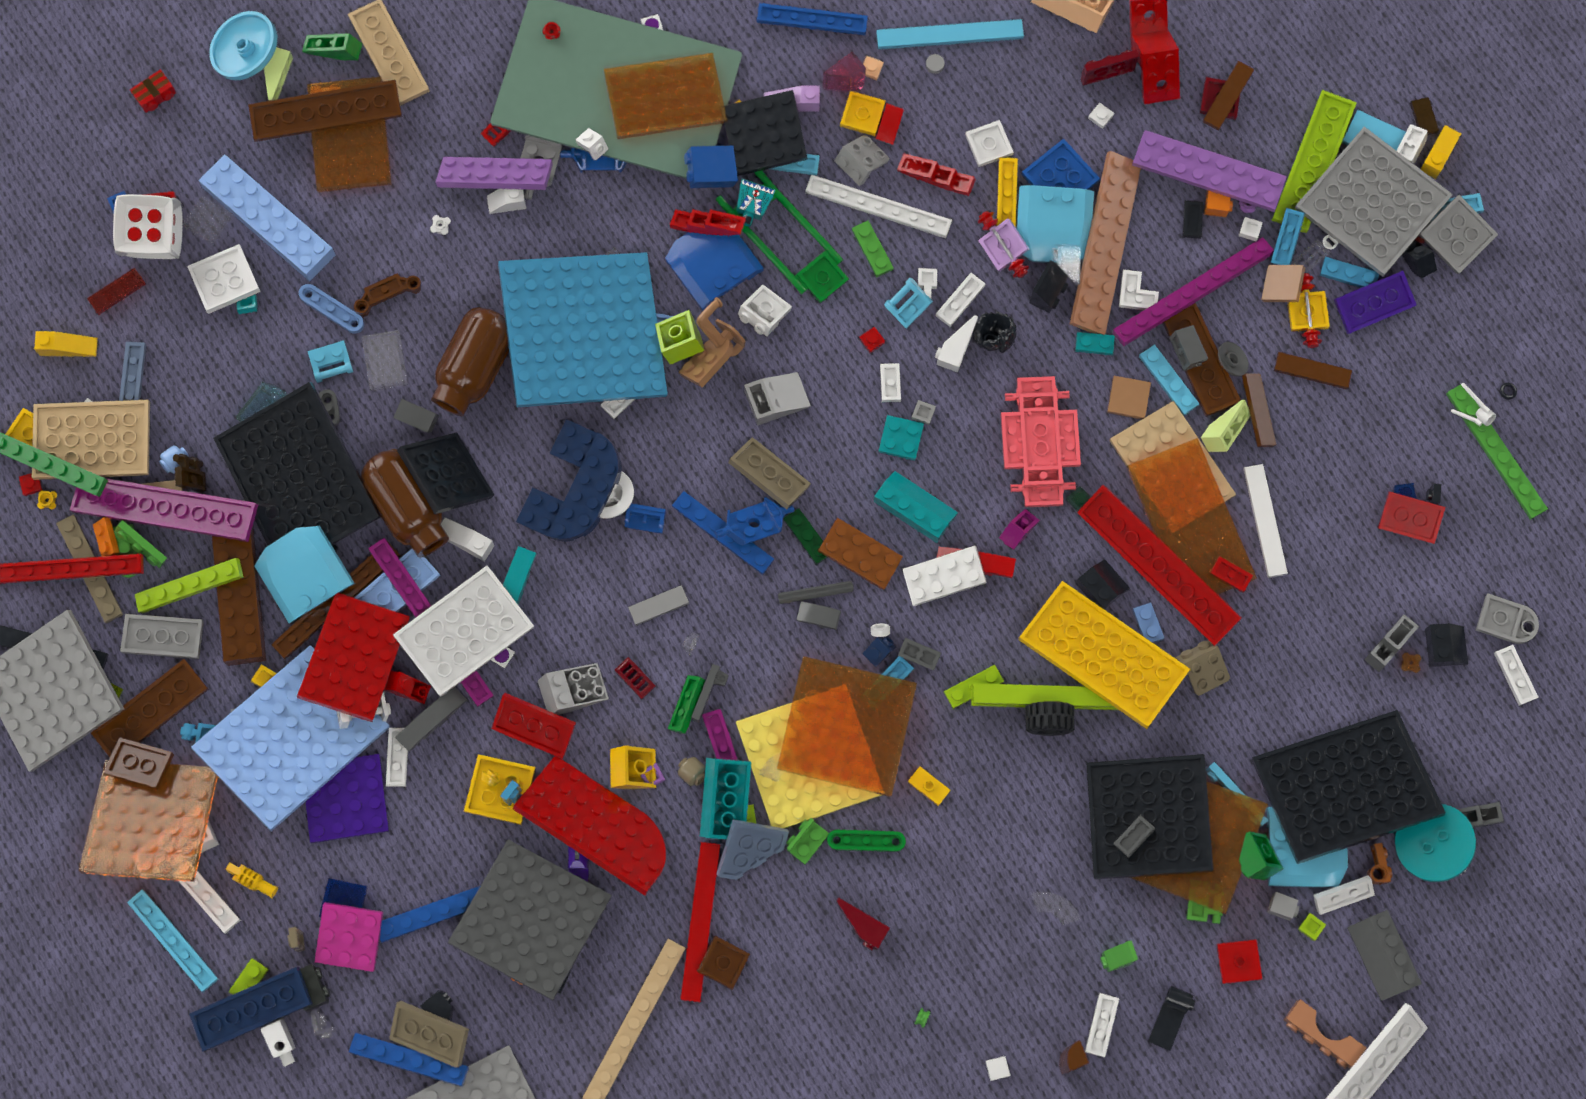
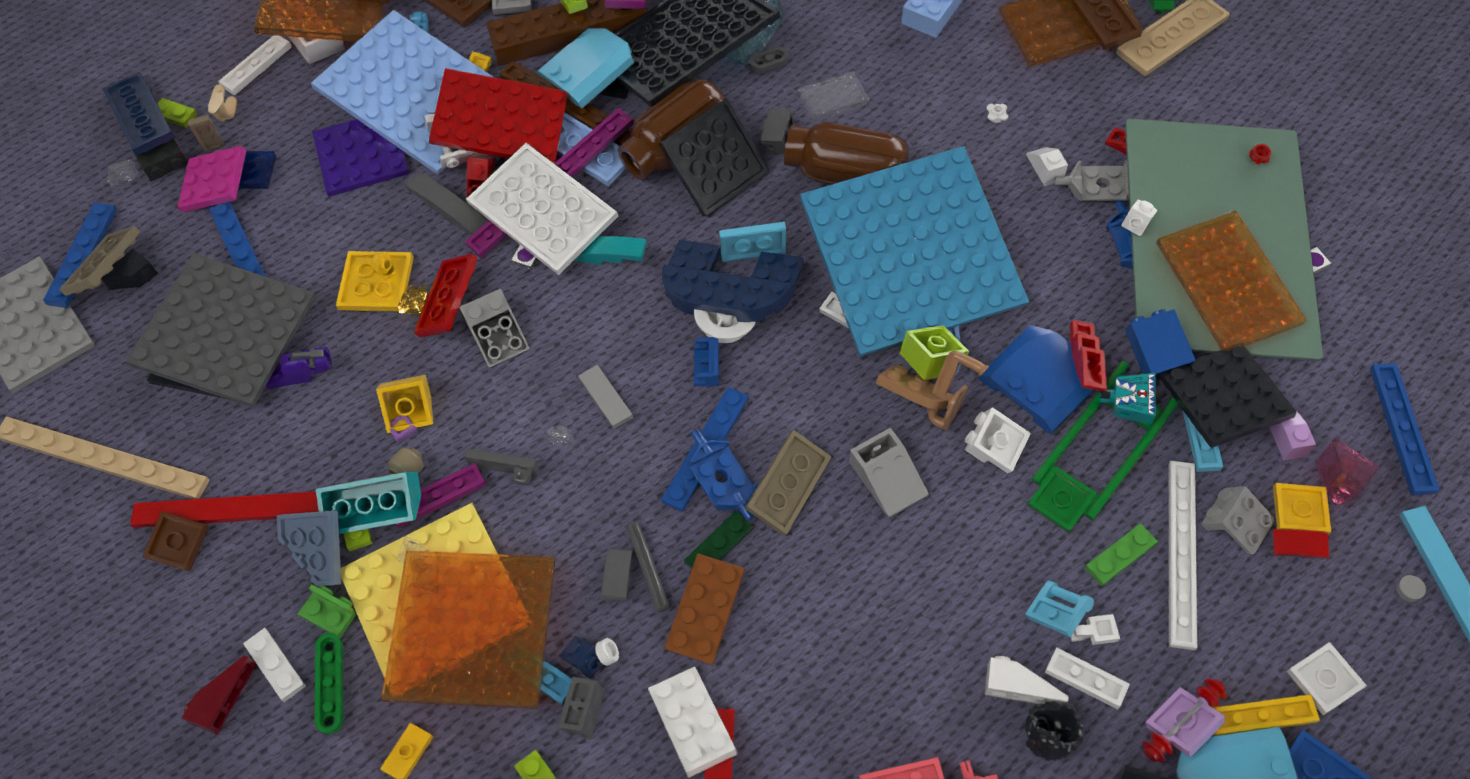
camera: 85 degrees right, 15 degrees down
medium azure plate [127,889,219,993] -> none
yellow hinge [226,863,278,898] -> none
white torso [261,1018,295,1066] -> none
medium blue plate [299,284,364,334] -> none
medium azure plate [307,340,353,383] -> none
reddish brown plate [354,273,421,317] -> none
white tile [386,728,408,787] -> none
medium lavender plate [436,157,553,190] -> none
white slope [441,518,494,562] -> none
dark azure plate [500,780,522,806] -> none
red plate [513,756,666,896] -> none
dark red slope [615,657,656,700] -> none
green plate [668,675,705,734] -> none
red plate [859,326,885,353] -> none
light nougat plate [860,56,884,80] -> none
teal slope [874,471,958,543] -> none
teal plate [878,415,924,461] -> none
white plate [880,363,901,402] -> none
red slope [897,154,976,196] -> none
light grey plate [911,400,936,425] -> none
none -> tan helmet [208,85,237,122]
none -> white plate [243,628,306,702]
none -> clear yellow plate [398,284,427,314]
none -> medium azure tile [719,222,786,262]

